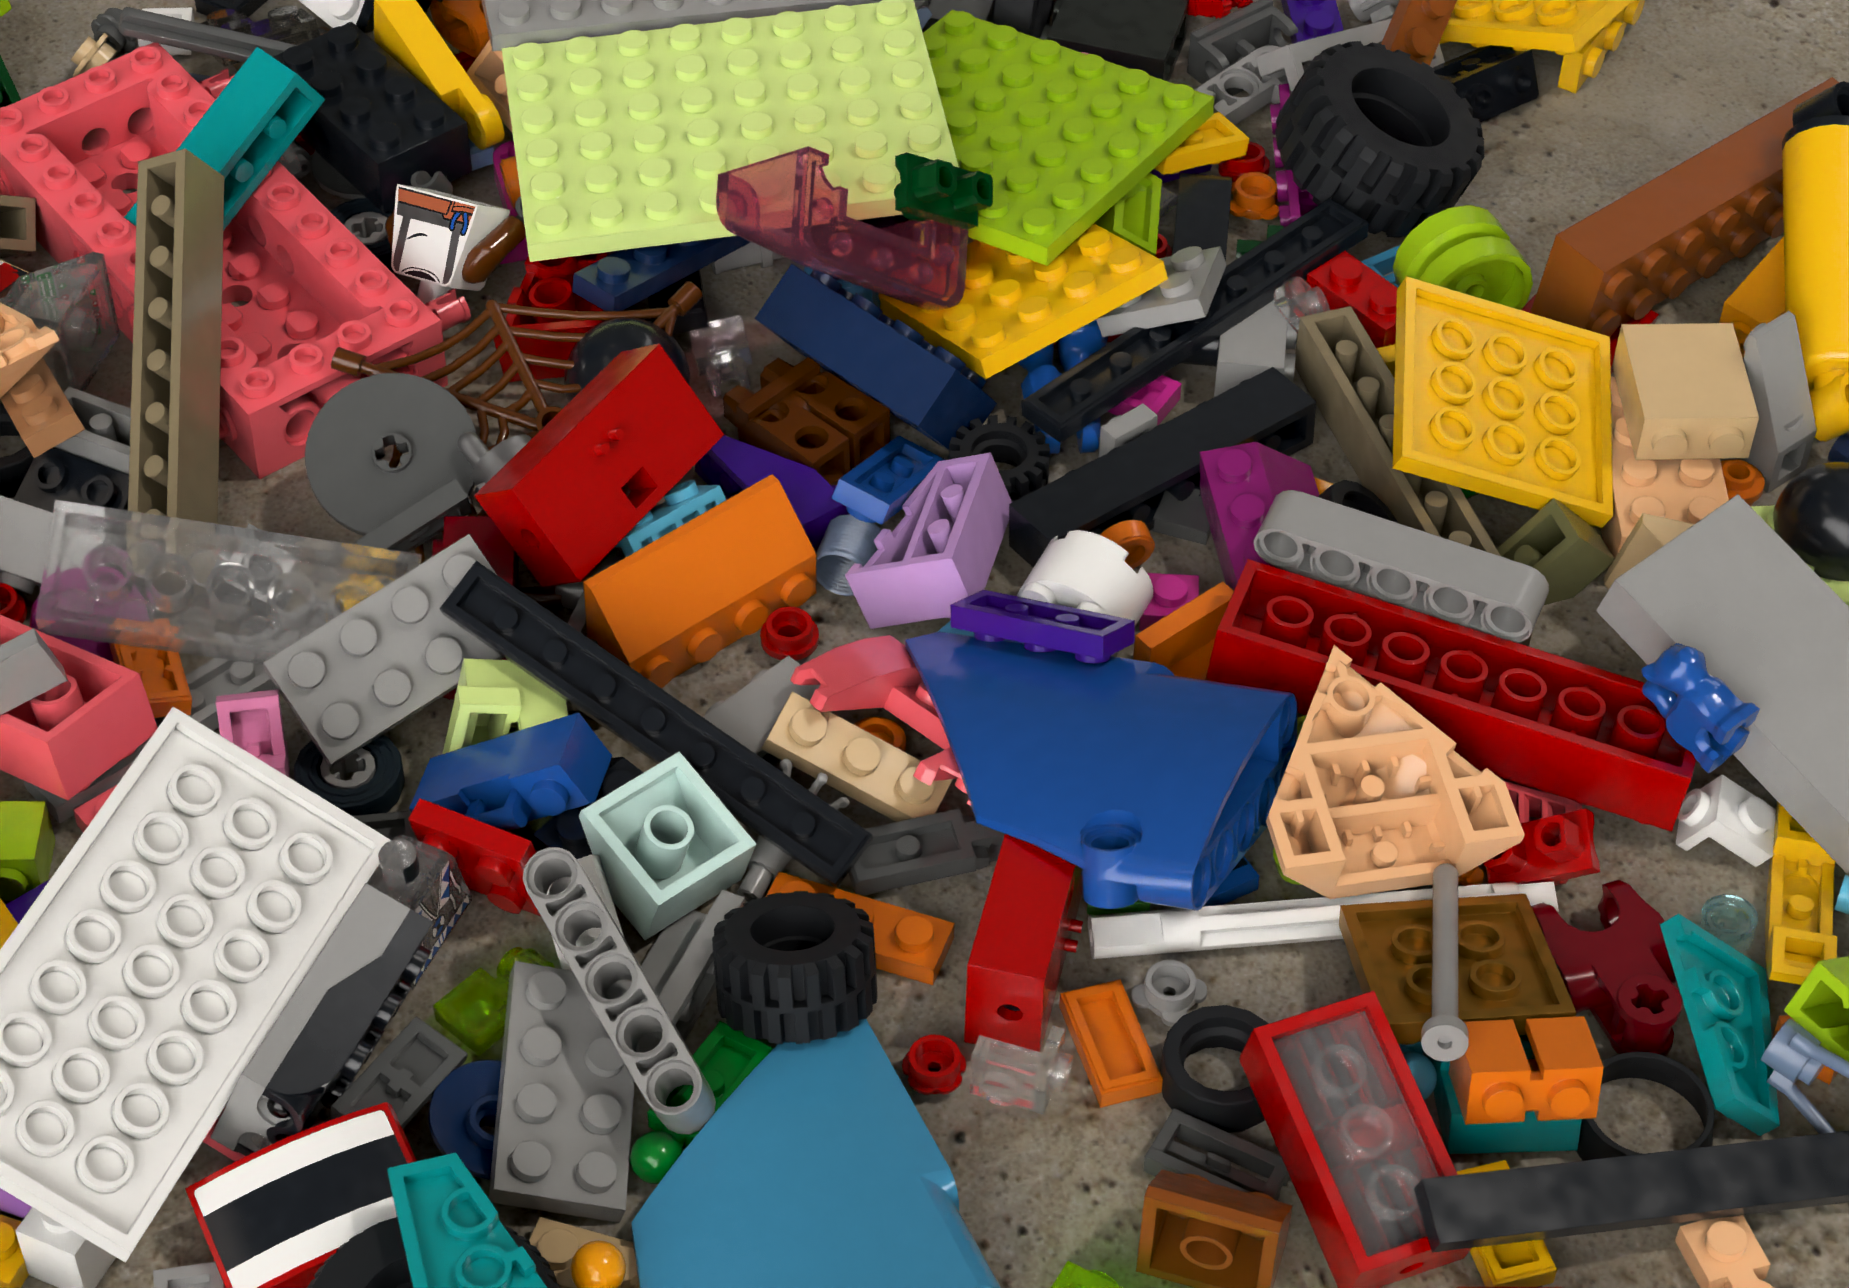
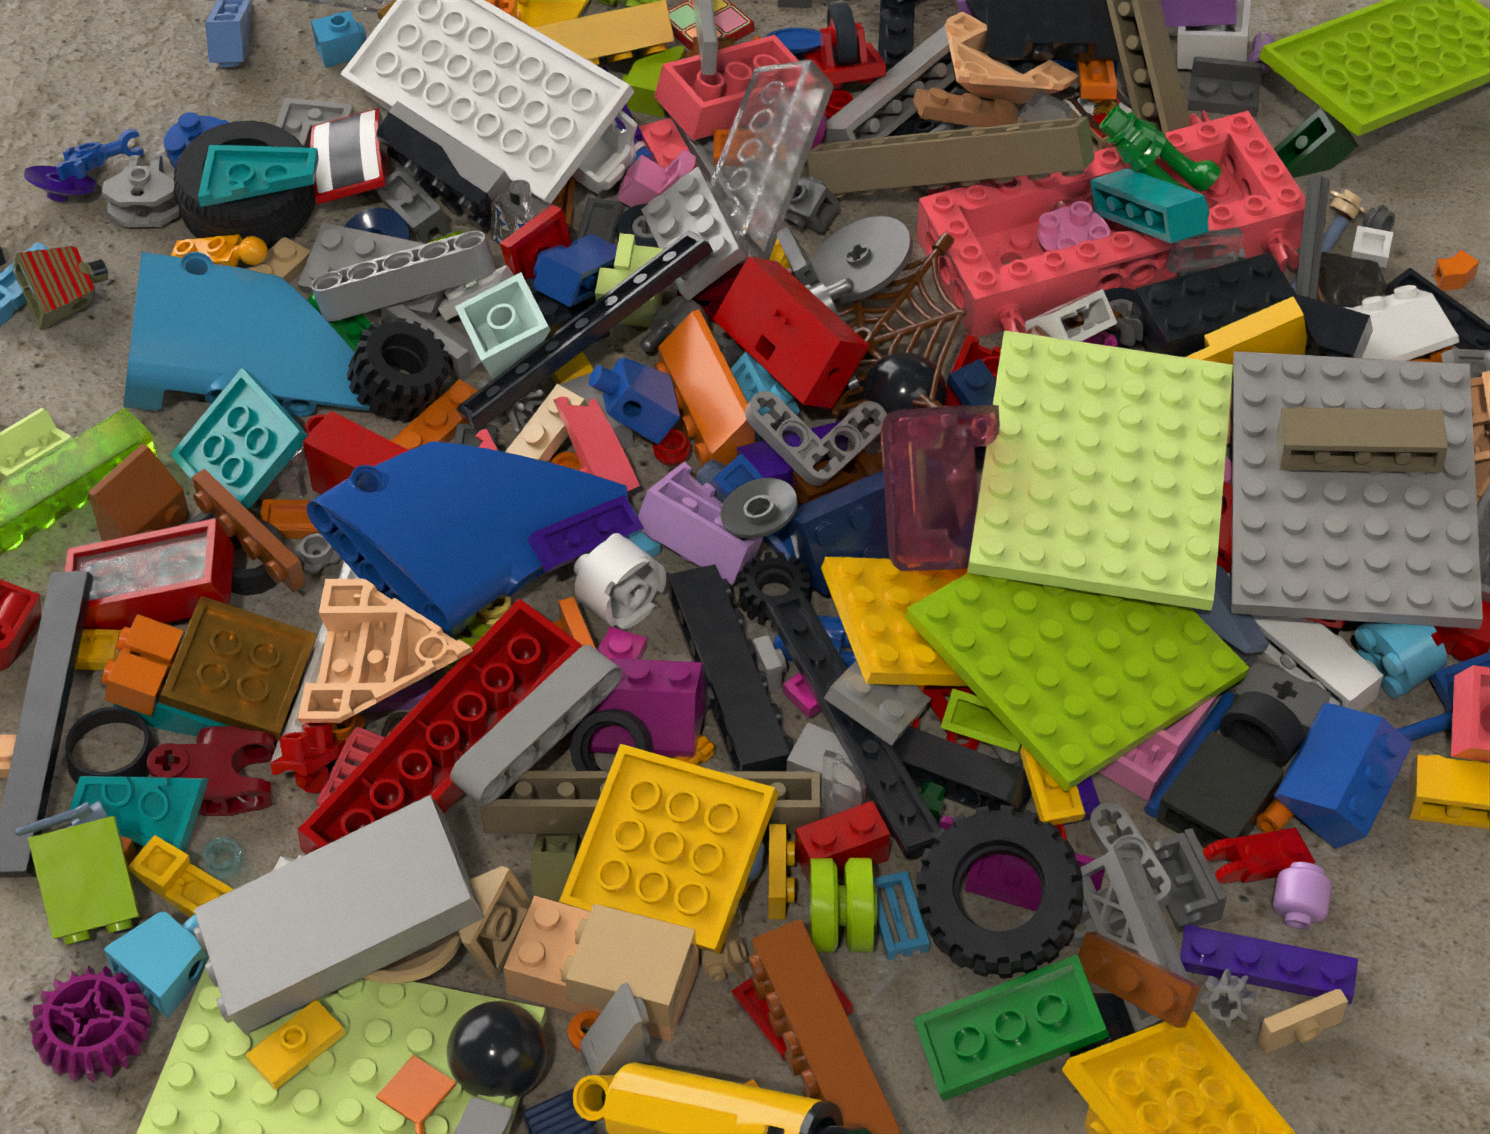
camera: 110 degrees right, 5 degrees up
dark green hips [894,152,993,230] -> none
orange tile [1100,520,1155,569] -> none
light grey bar [1421,863,1469,1062] -> none
blue animal [1641,643,1760,773] -> none
none -> teal plate [170,368,308,510]
none -> dark orange plate [192,468,306,593]
none -> blue torso [589,357,680,444]
none -> dark grey dish [720,478,798,538]
none -> light grey beam [745,391,888,486]
none -> green plate [913,954,1110,1101]
none -> bright pink dish [1037,201,1110,251]
none -> green piece [1099,105,1221,192]

